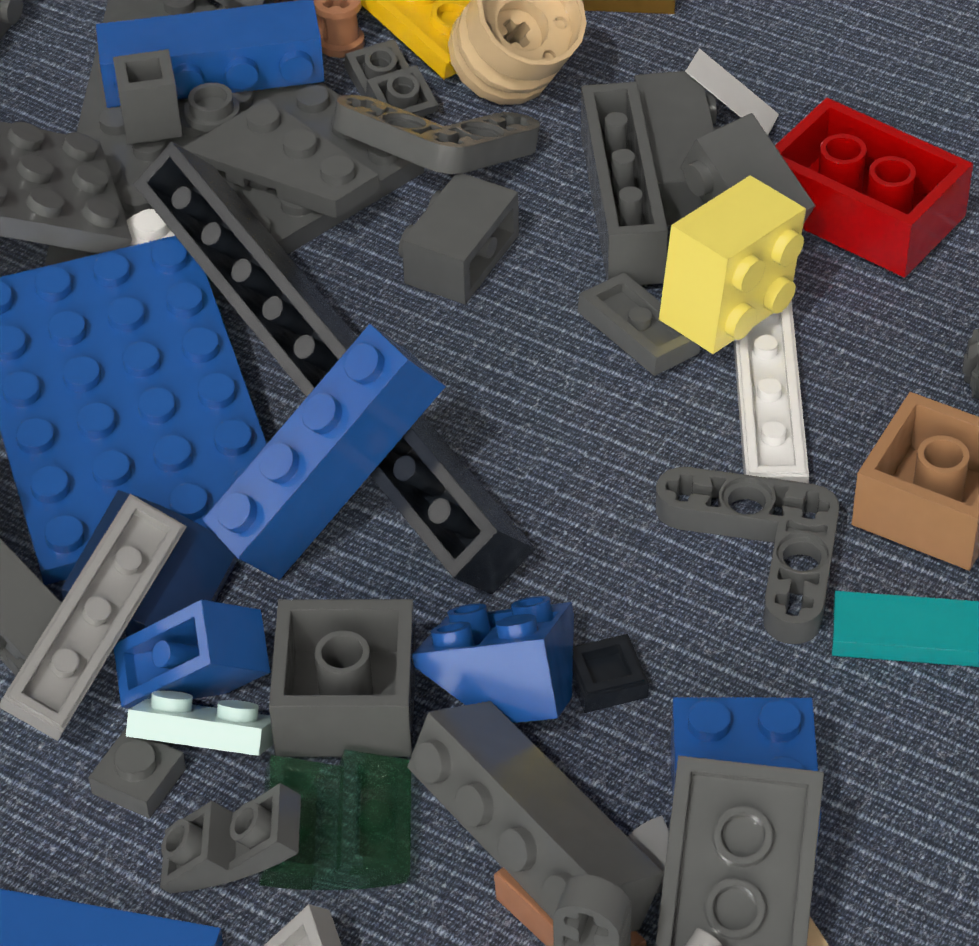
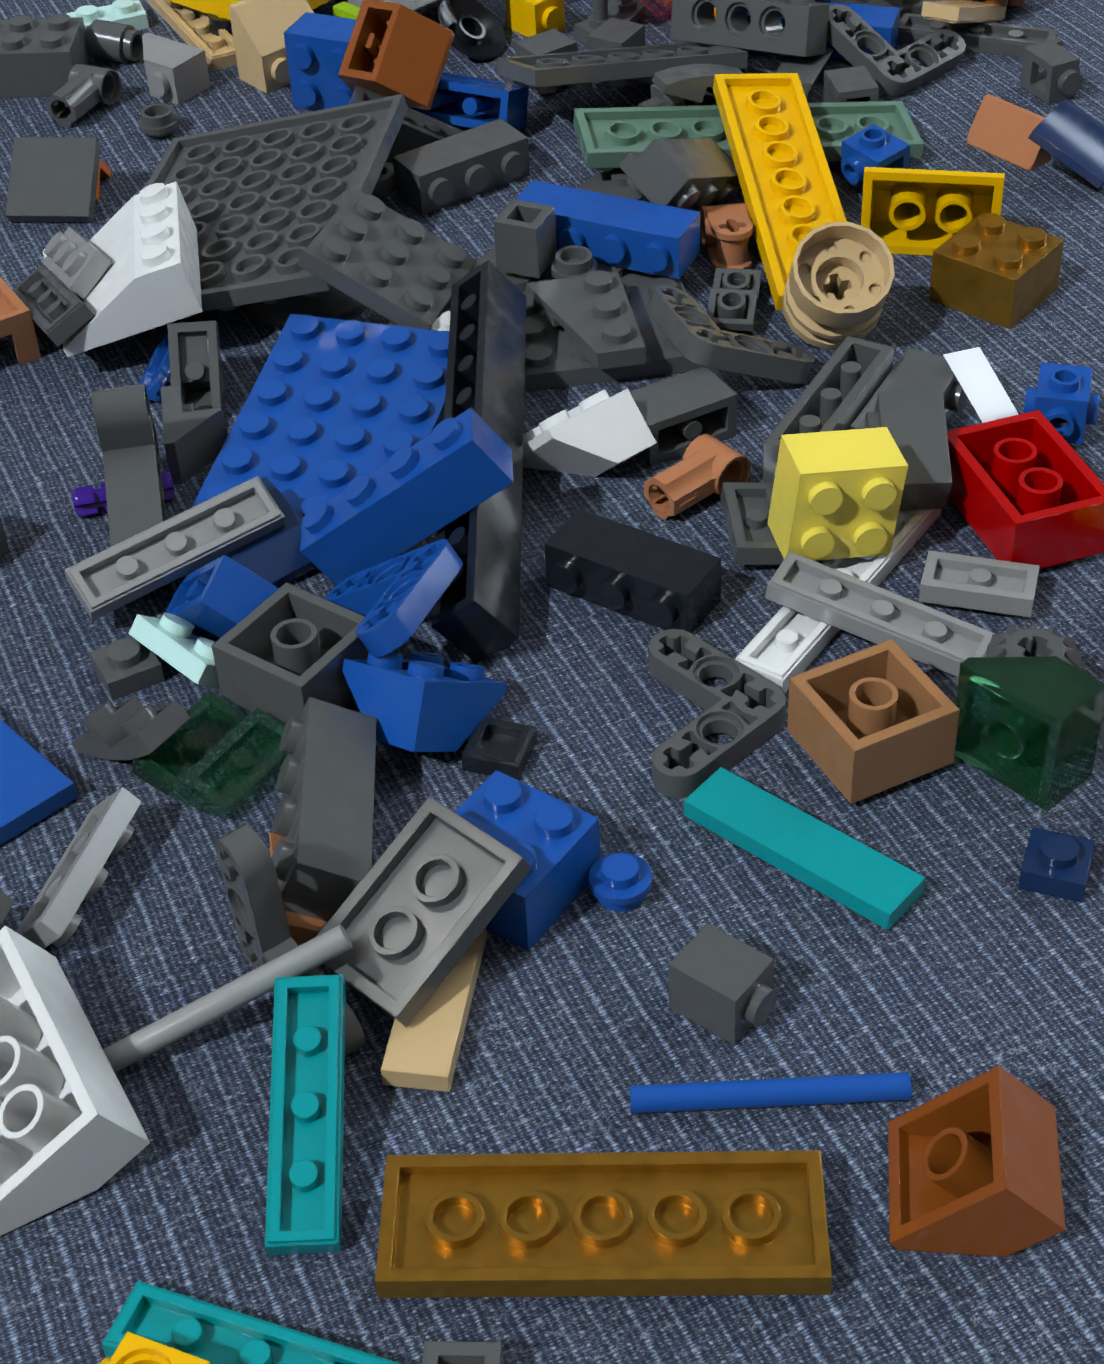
camera: 35 degrees right, 5 degrees down
none -> blue beam [326,539,463,658]
none -> white slope [523,388,657,477]
none -> black brick [545,509,721,633]
none -> blue plate [589,852,652,912]
none -> nougat piece [644,434,751,521]
none -> light grey tile [765,551,995,684]
none -> light grey plate [919,550,1040,618]
none -> blue brick [1023,362,1100,444]

